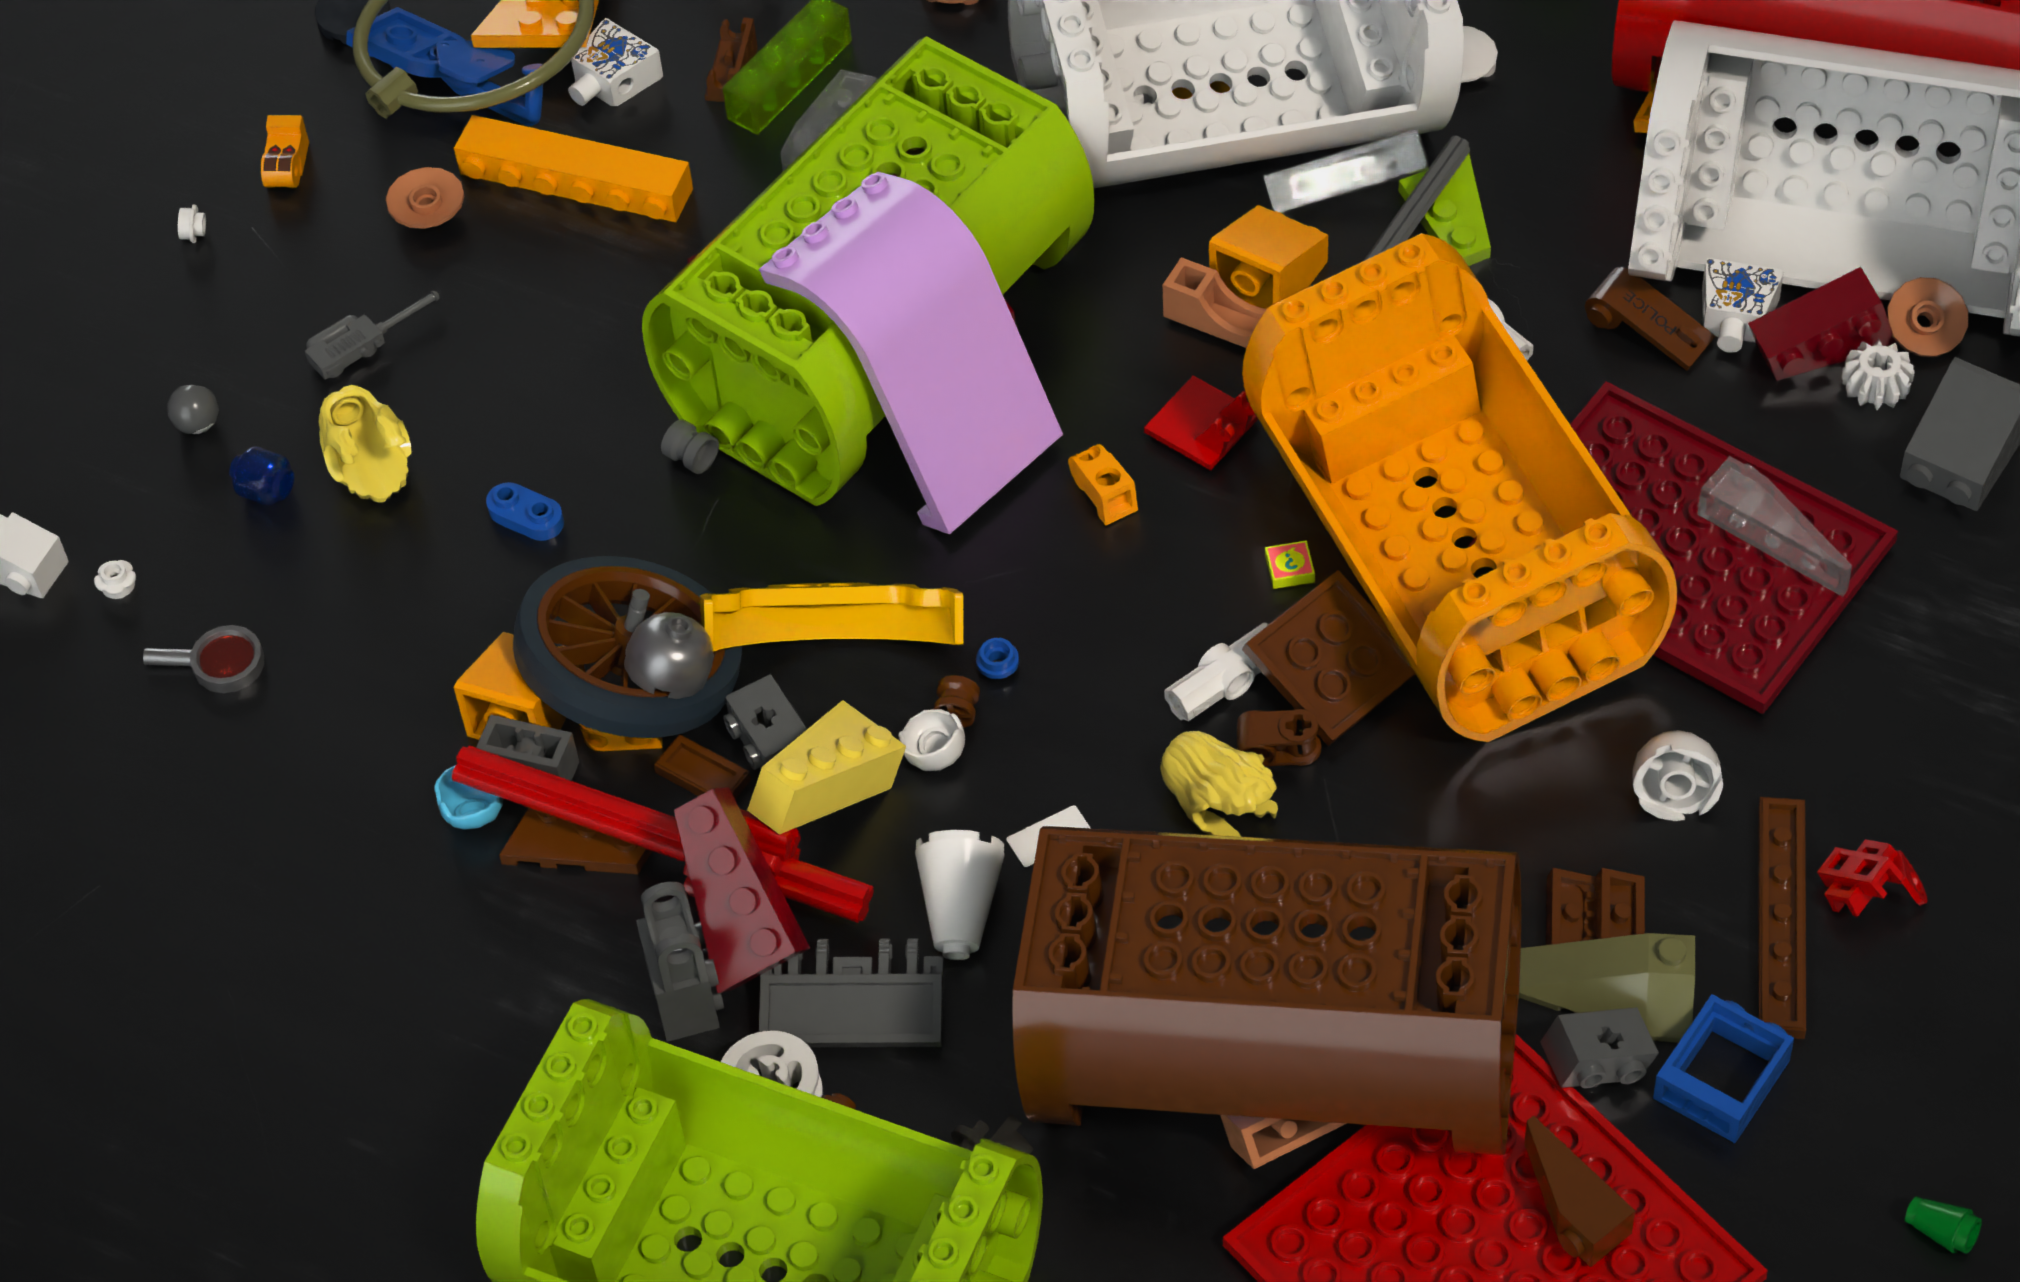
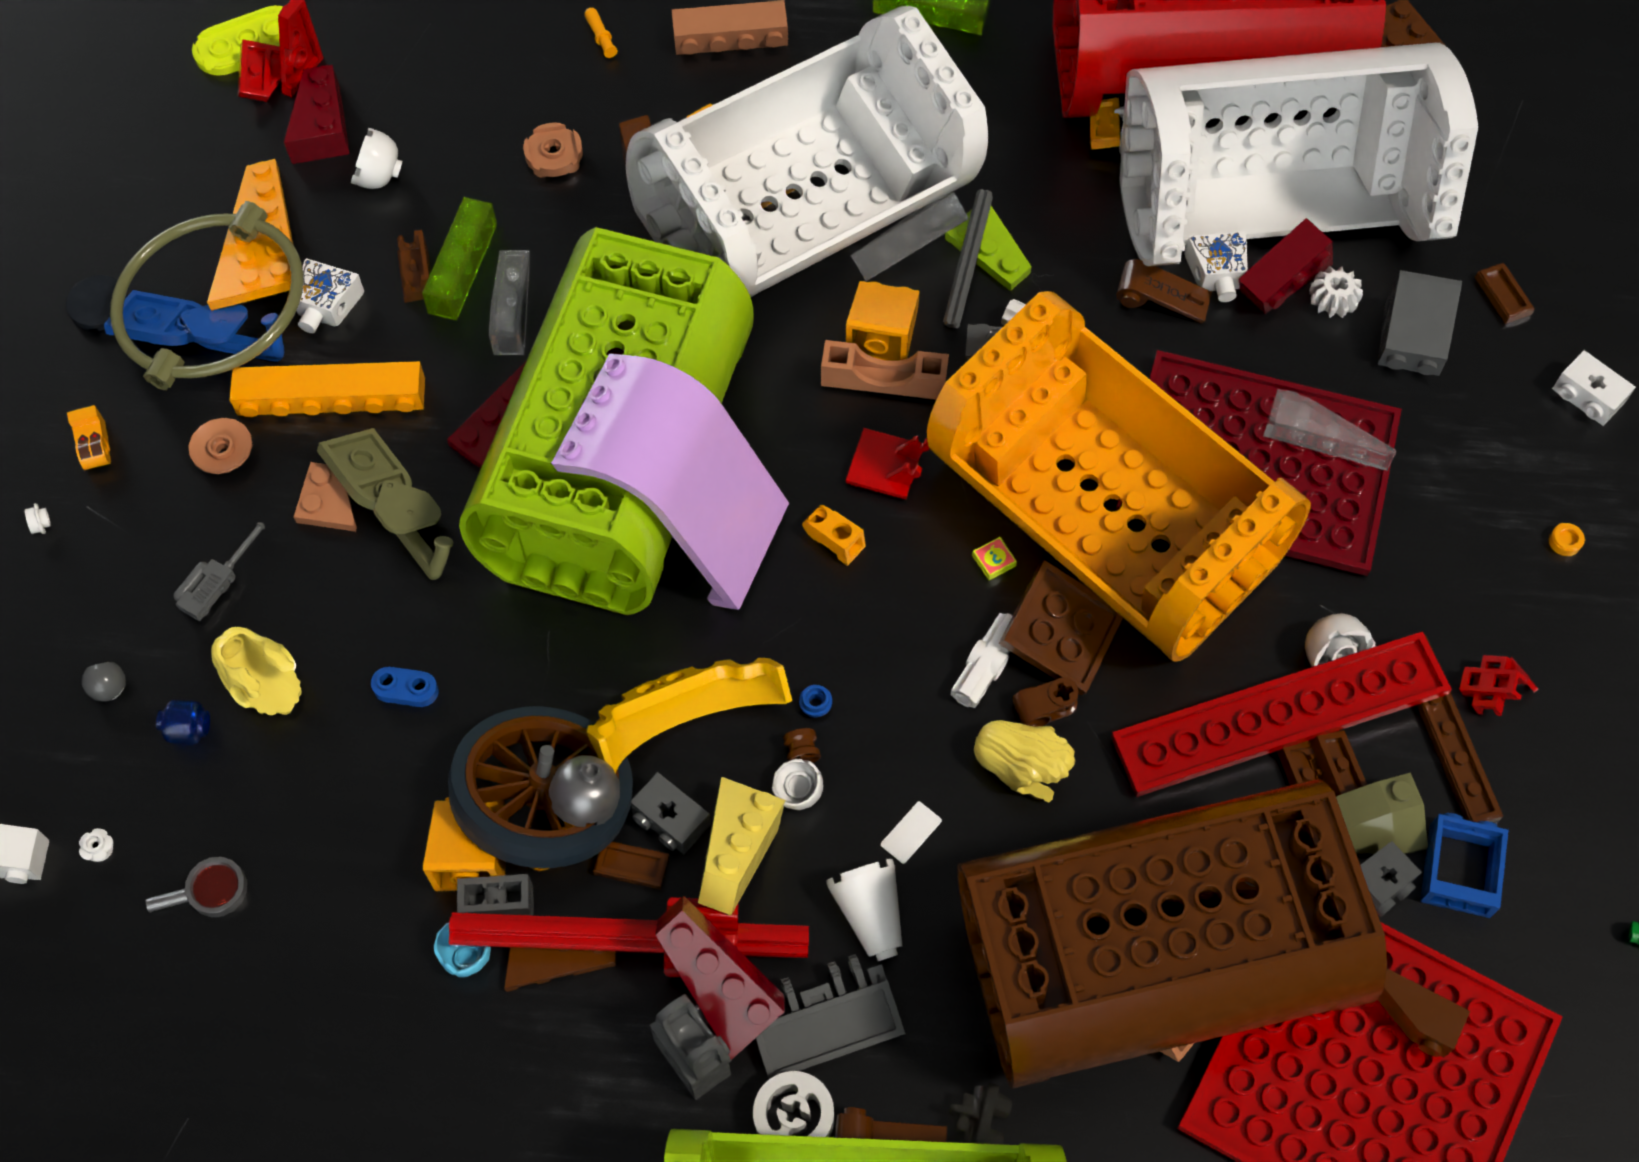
camera: 25 degrees left, 10 degrees up
dark grey wheel [661,419,719,474] -> none
nougat dish [1887,277,1968,357] -> none
none -> nougat wing [294,462,357,532]
none -> olive plate [317,428,454,580]
none -> red plate [1111,631,1452,797]

